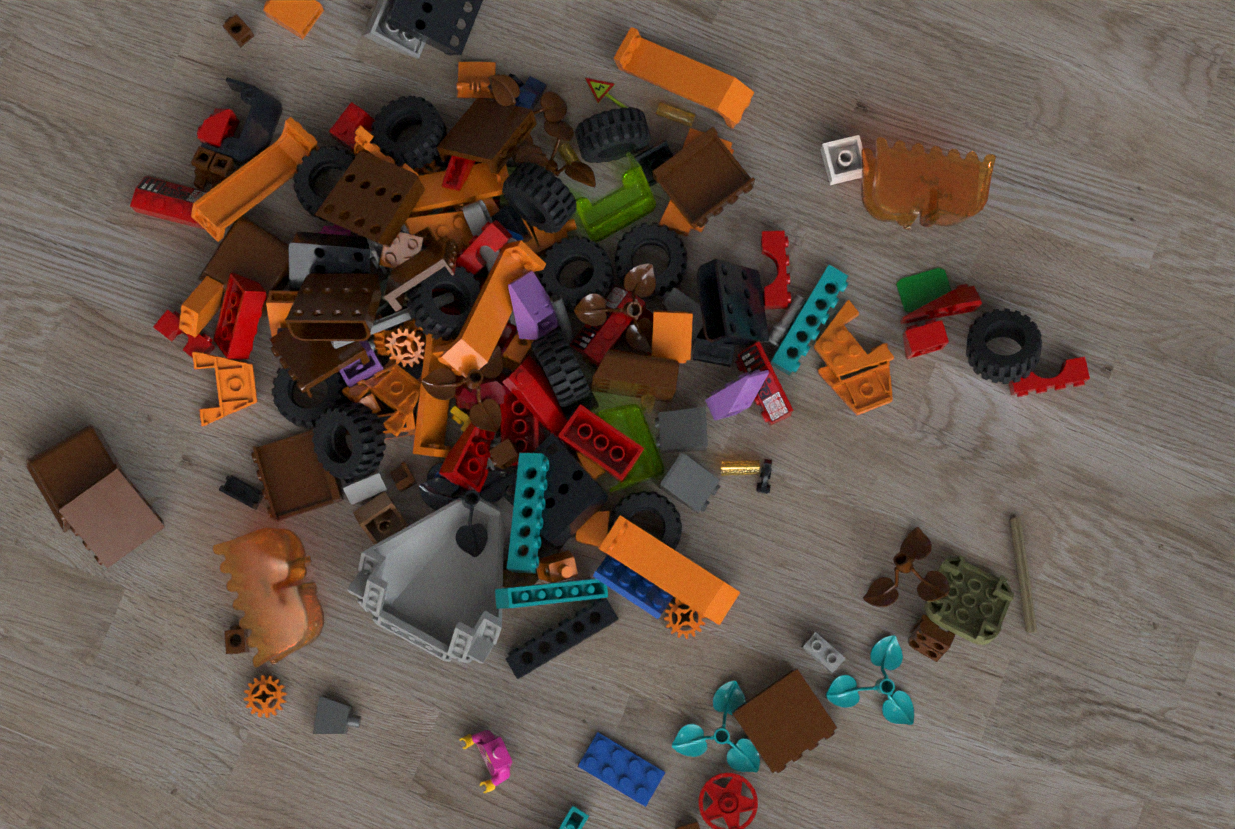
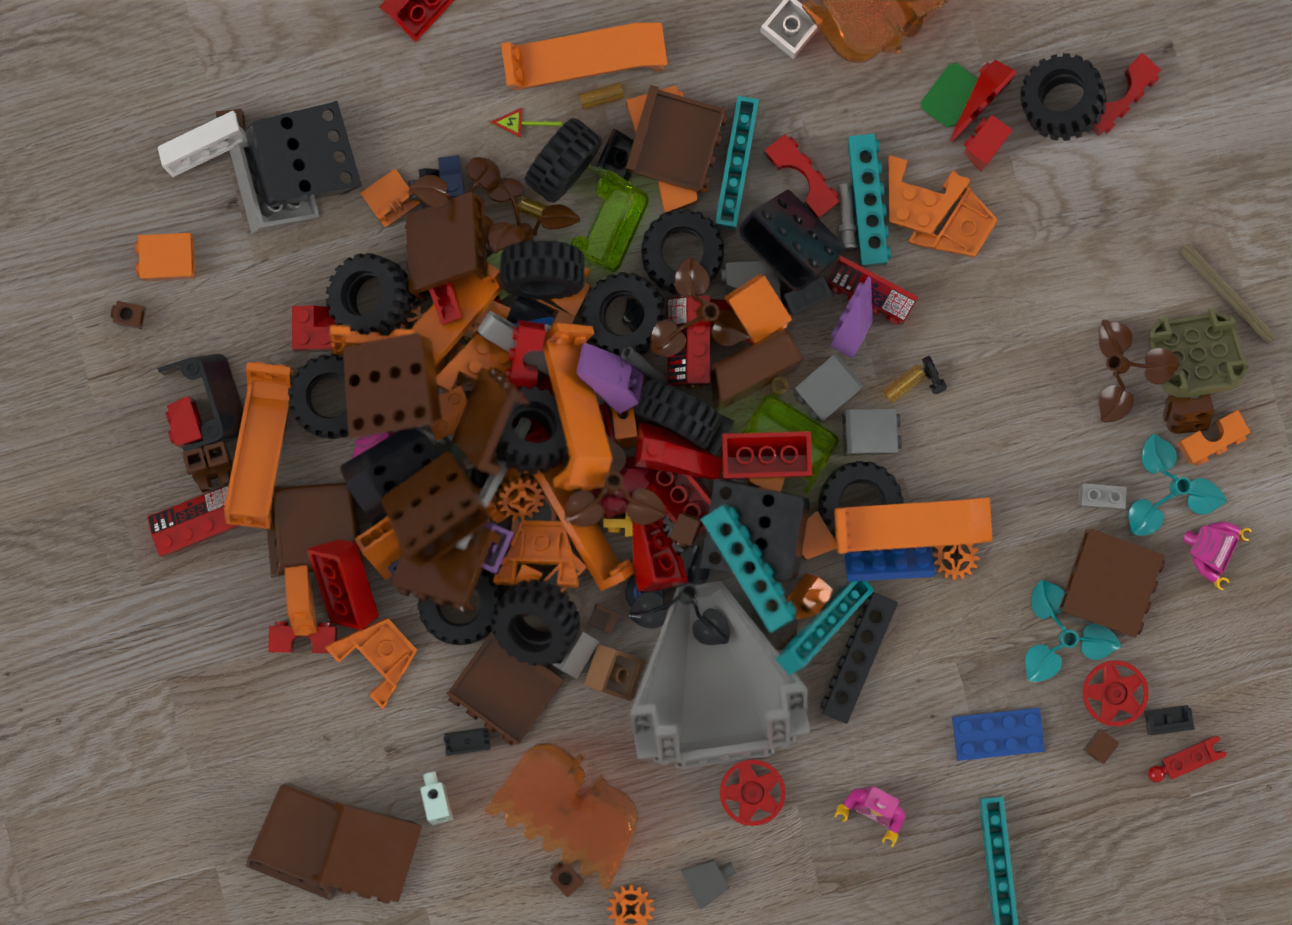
camera: 45 degrees left, 5 degrees up
none -> light aqua torso [420,772,454,825]
none -> teal brick [715,96,759,231]
none -> red wheel [720,760,786,826]
none -> orange arch [1177,410,1251,466]
none -> dark pink torso [1183,521,1252,590]

